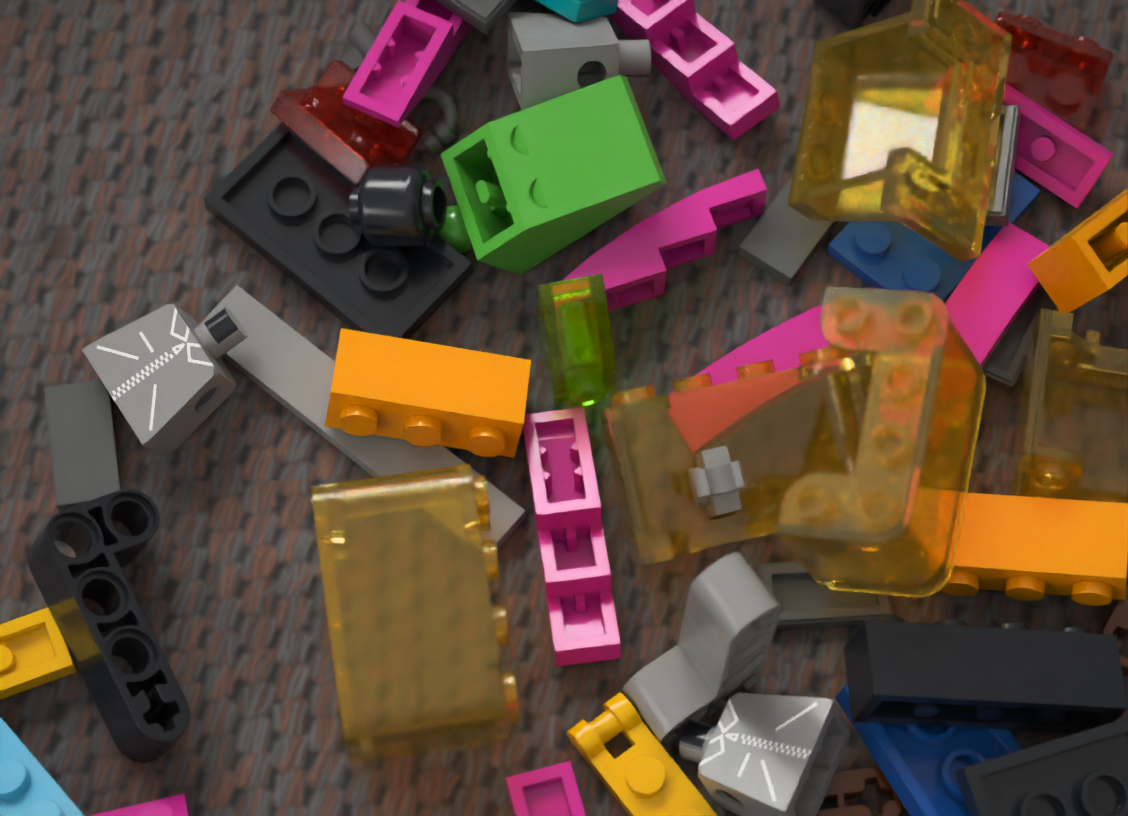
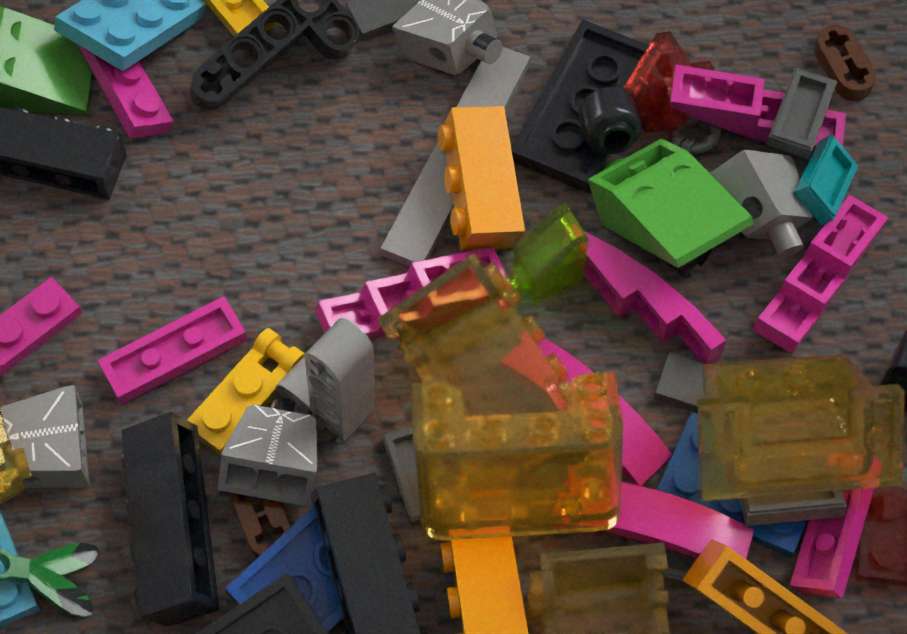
camera: 75 degrees right, 5 degrees down
clear yellow windscreen [311,464,520,765] -> none
light grey plate [688,445,747,519] -> none

